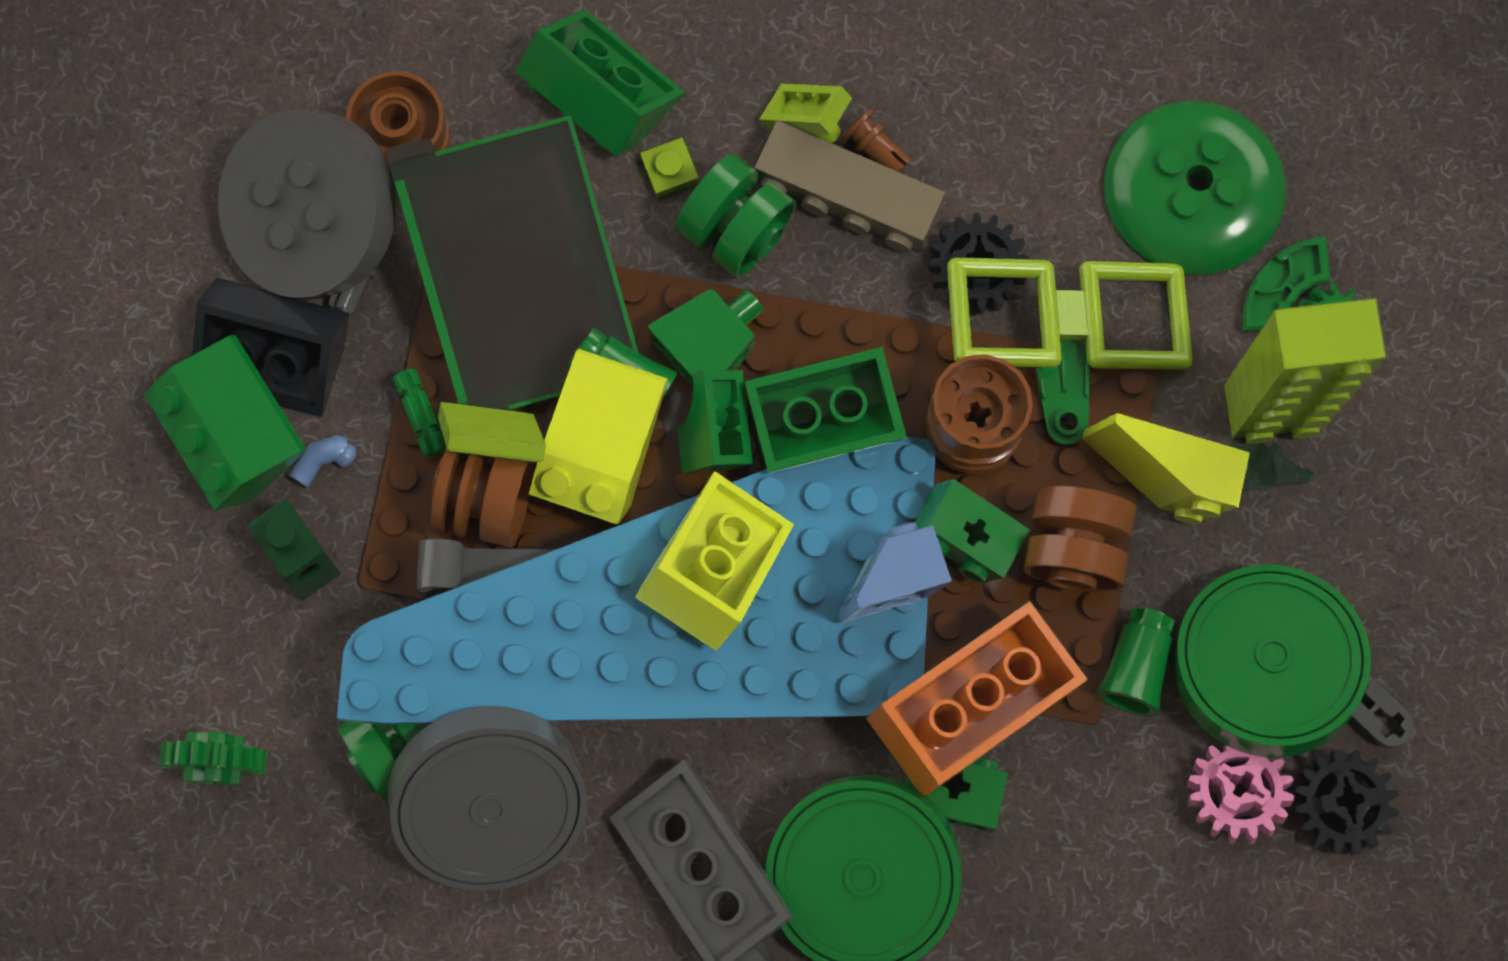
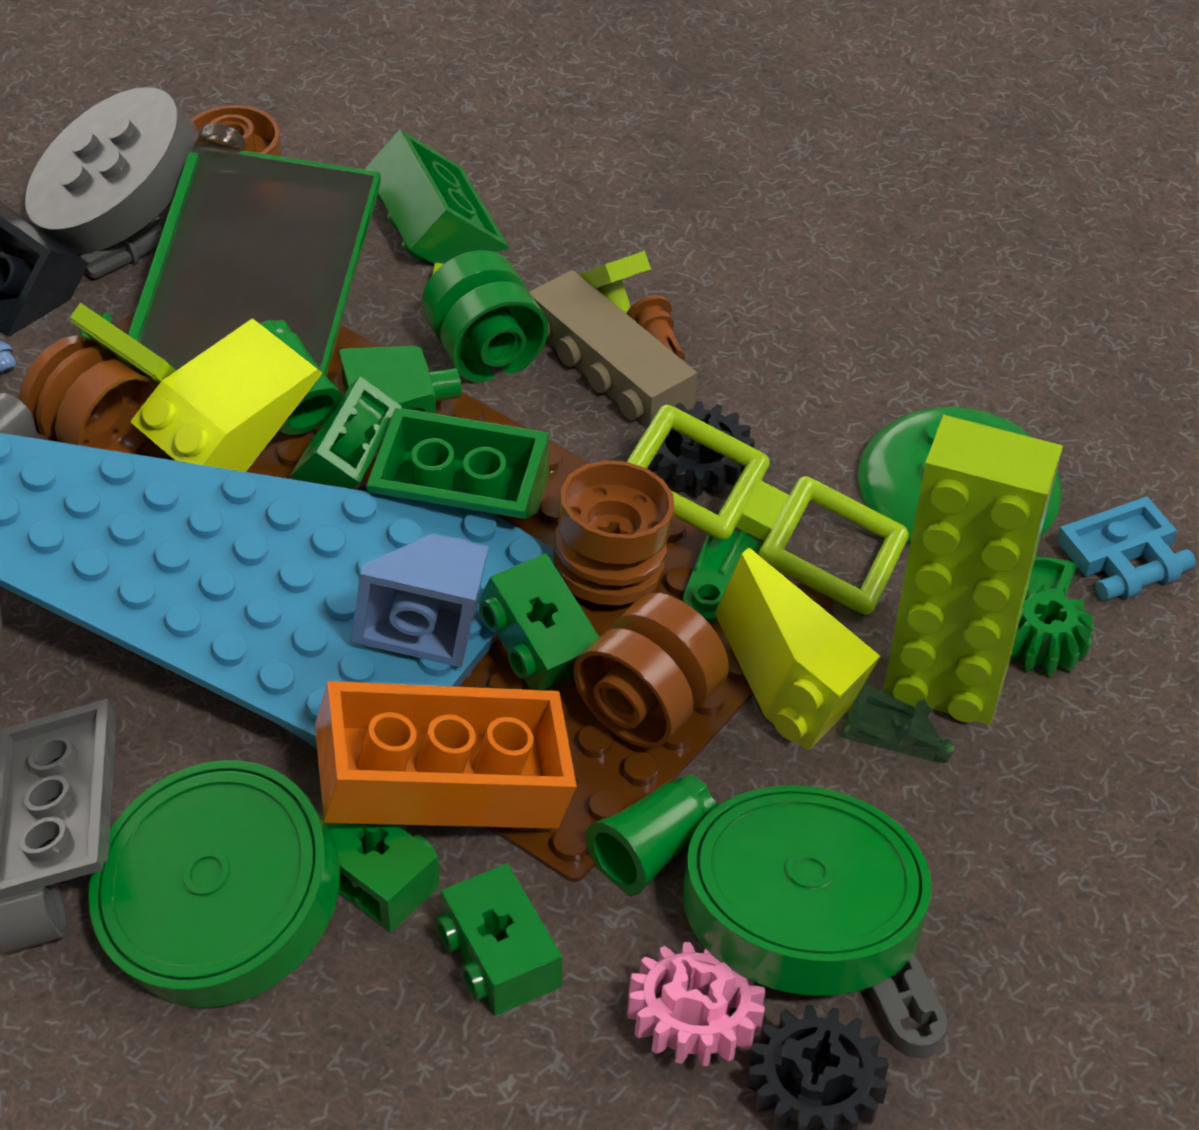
camera: 25 degrees right, 30 degrees down
neon yellow slope [635,471,794,651] -> none
none -> green brick [436,863,563,1016]
none -> dark azure plate [1057,496,1196,601]

